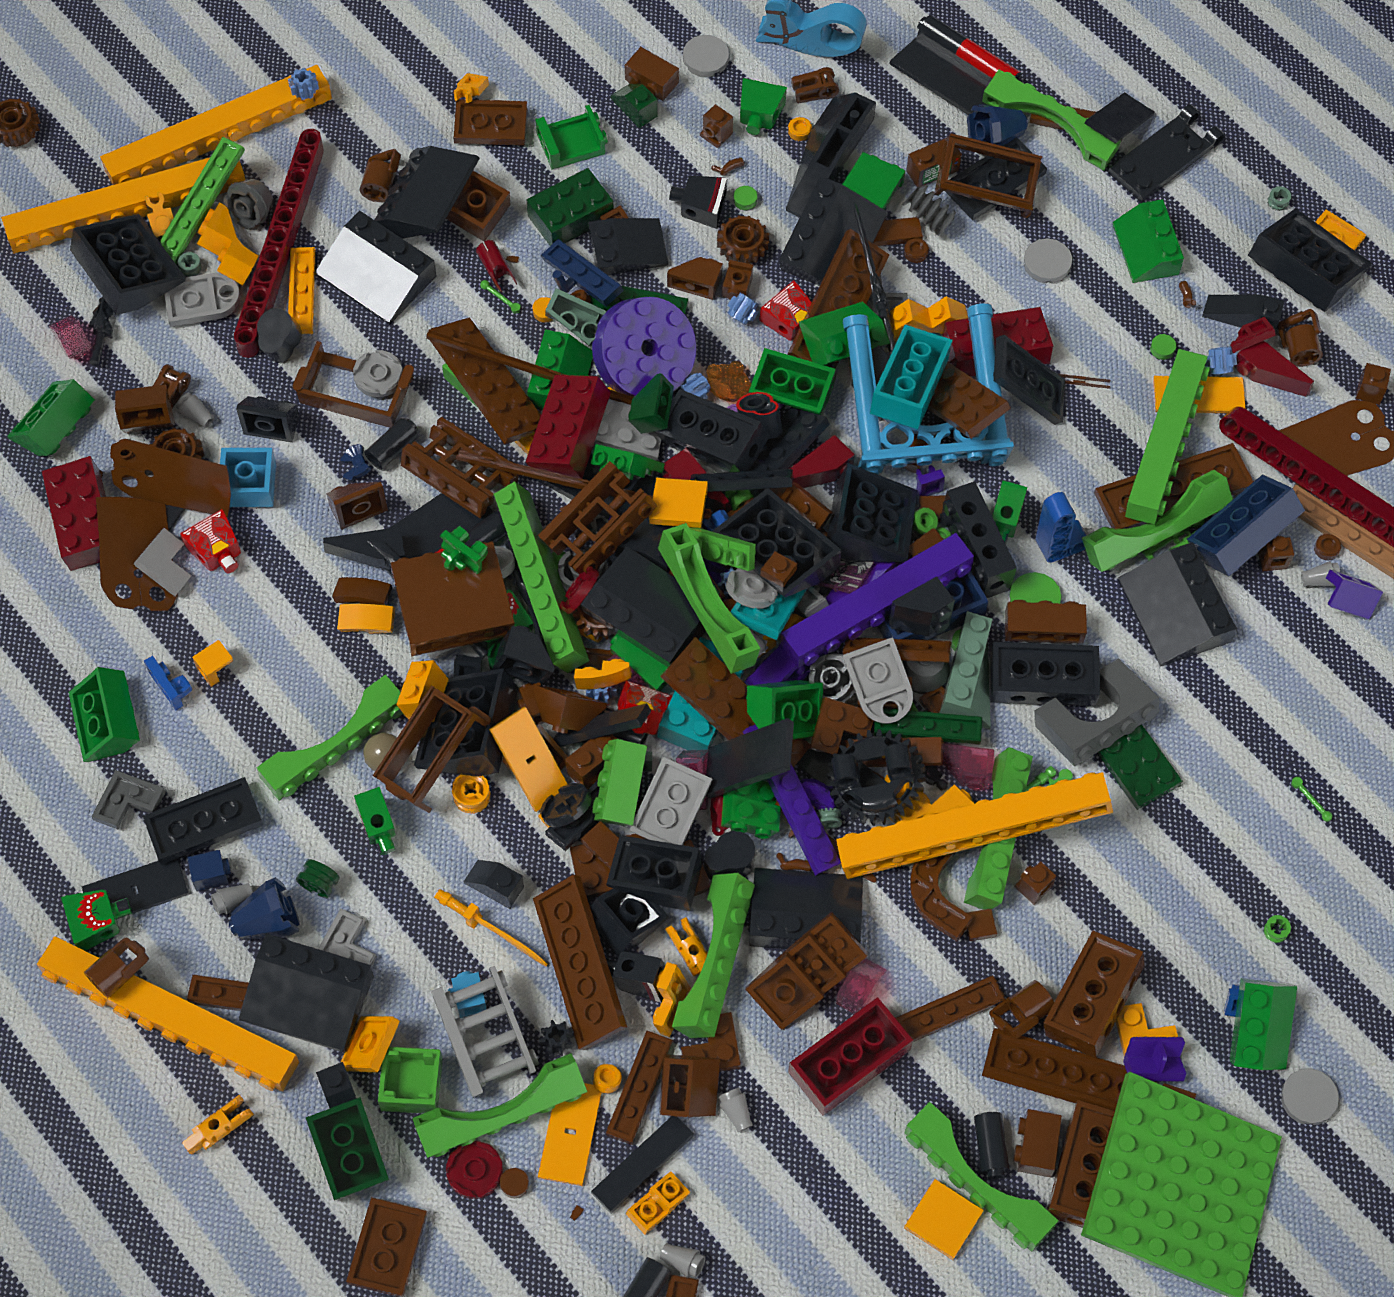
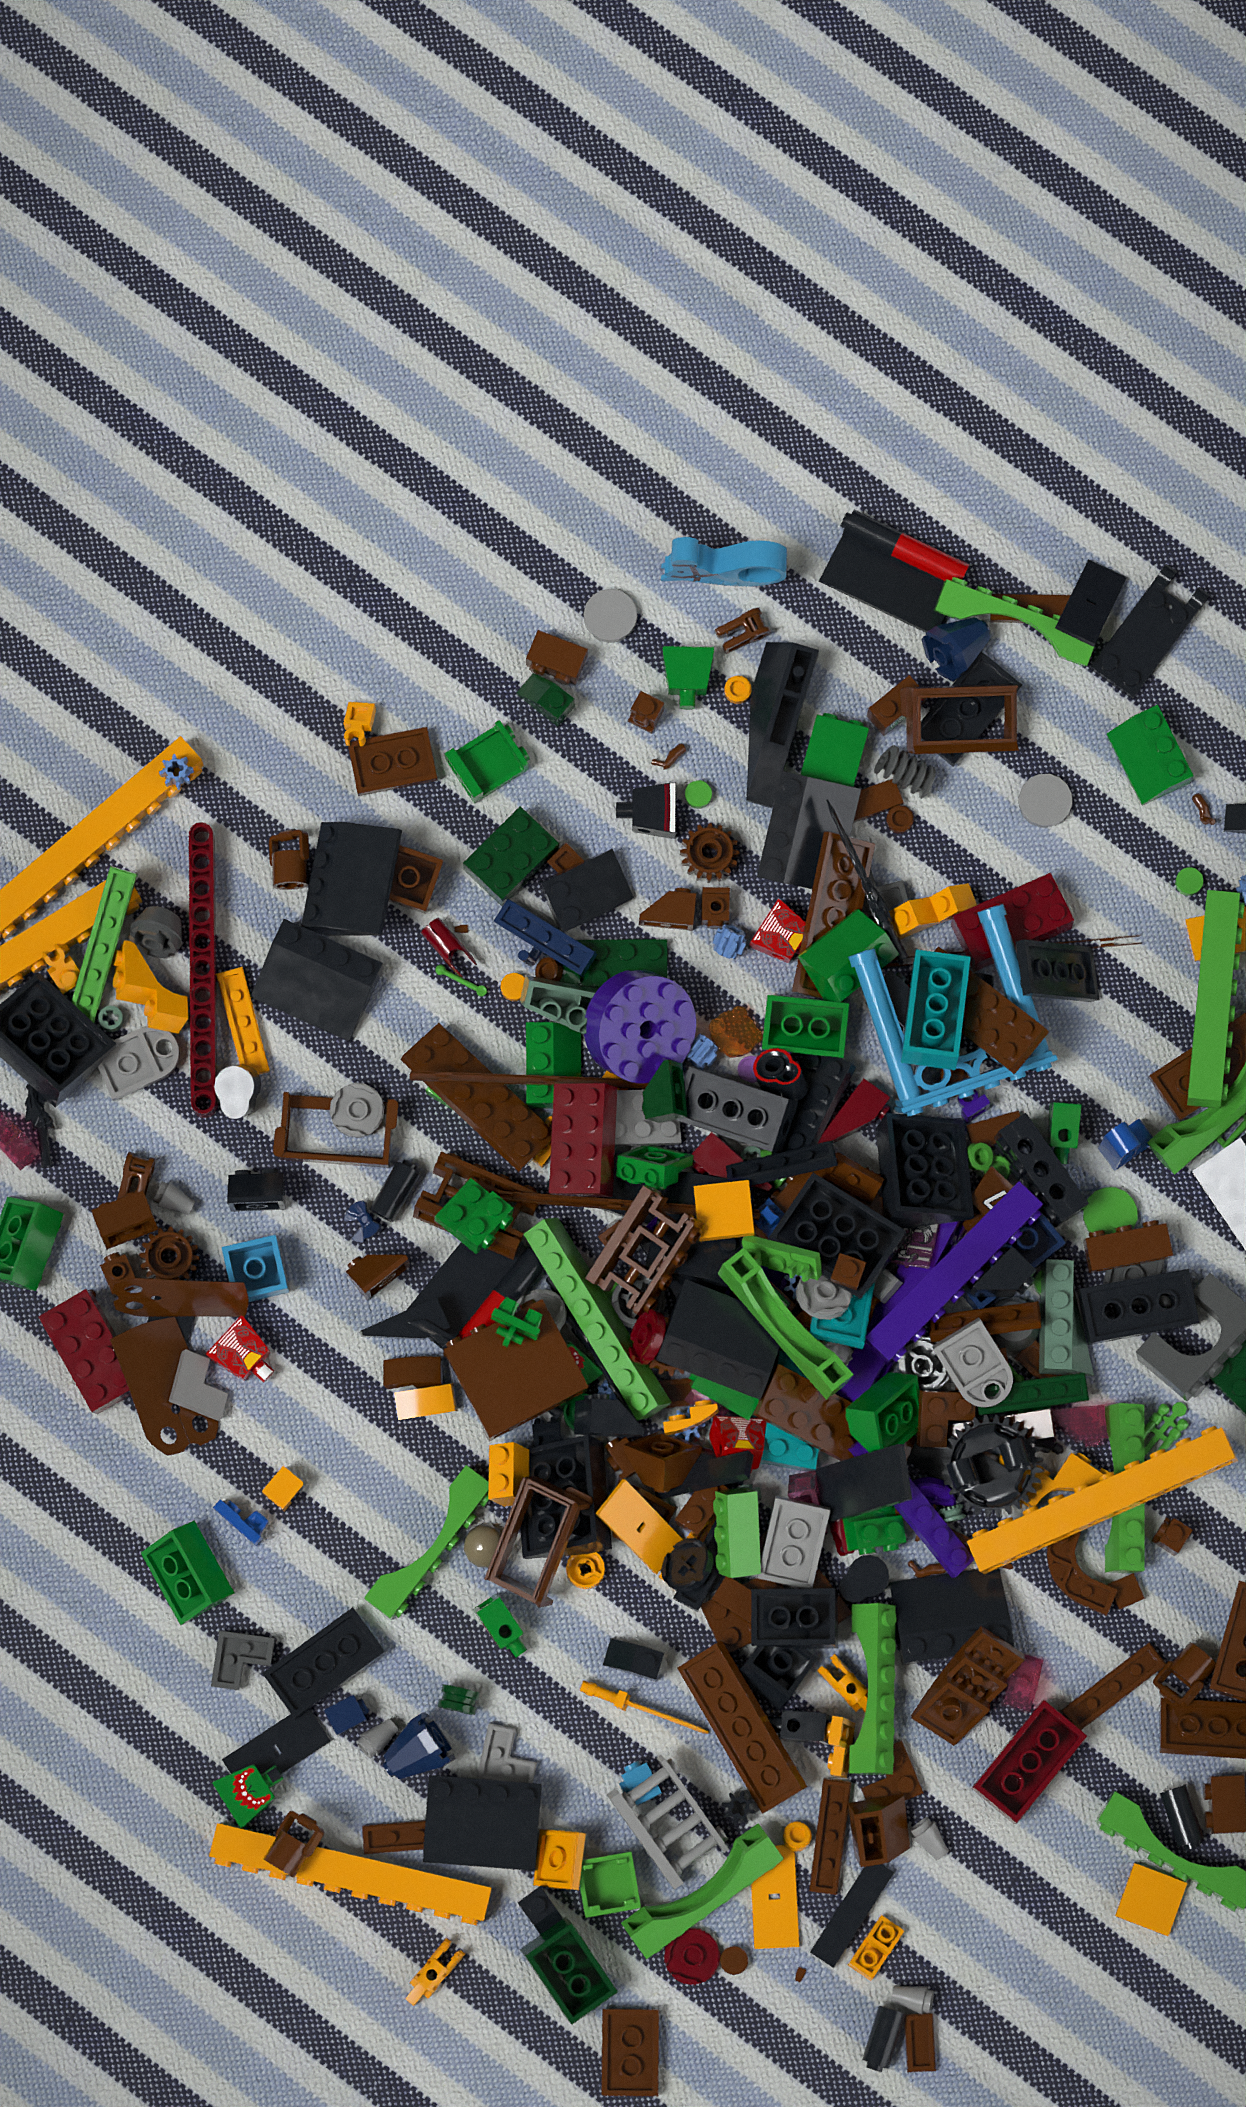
camera: 15 degrees left, 15 degrees up
none -> green plate [434,1178,514,1254]

